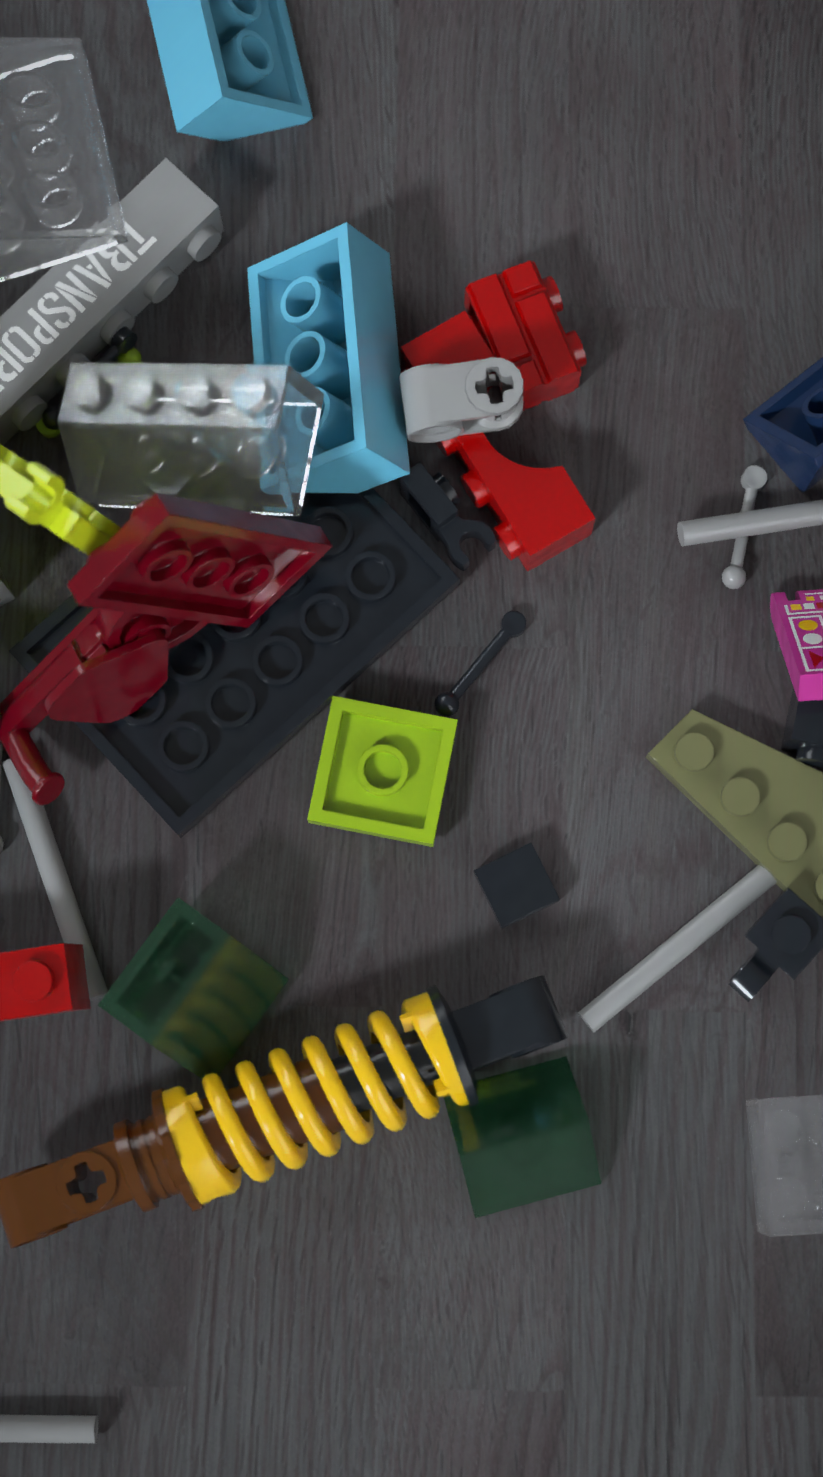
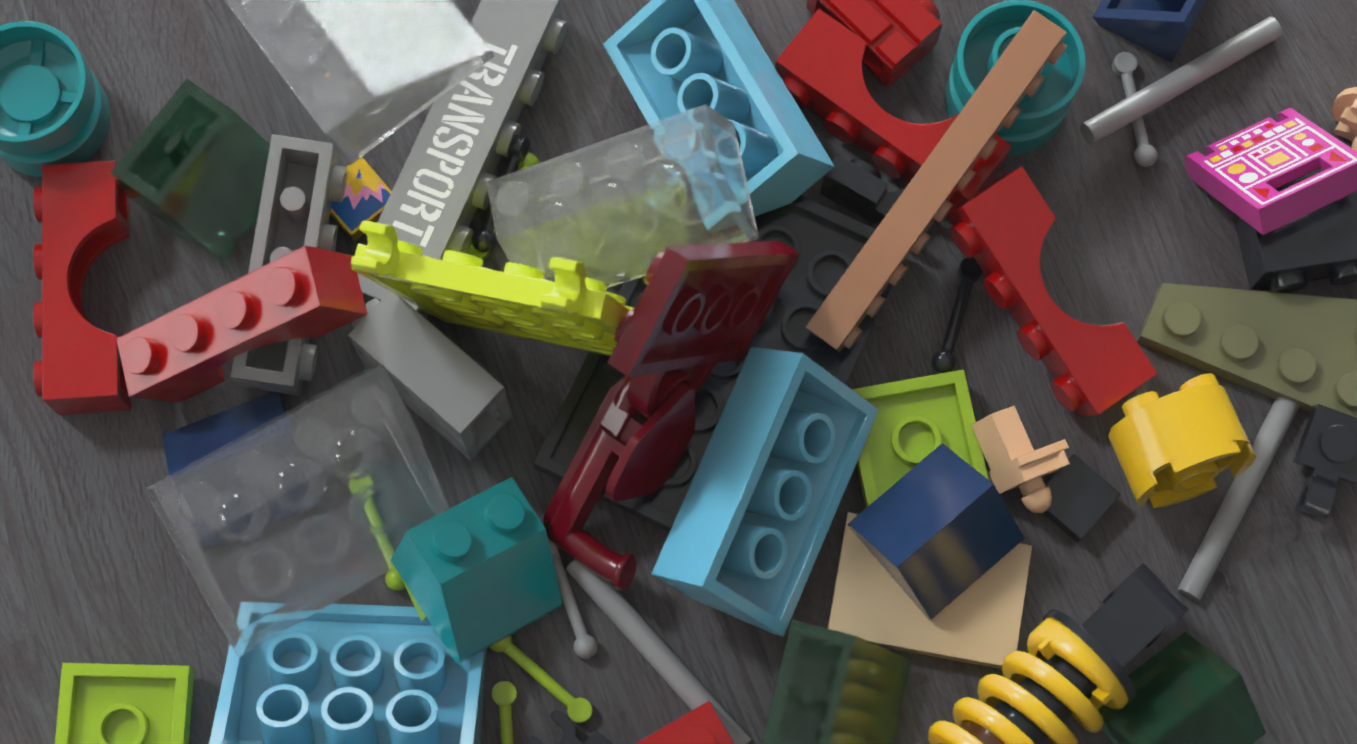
camera: 25 degrees left, 5 degrees down
light grey piece [399,357,524,443] -> none
none -> medium azure slope [651,347,879,637]
none -> nougat piece [806,10,1068,352]
none -> tan tile [826,512,1032,669]
none -> dark blue slope [847,443,1025,620]
none -> teal wheel [945,0,1085,155]
none -> red arch [947,166,1158,417]
none -> light nougat piece [971,406,1070,513]
none -> yellow brick [1108,373,1256,508]

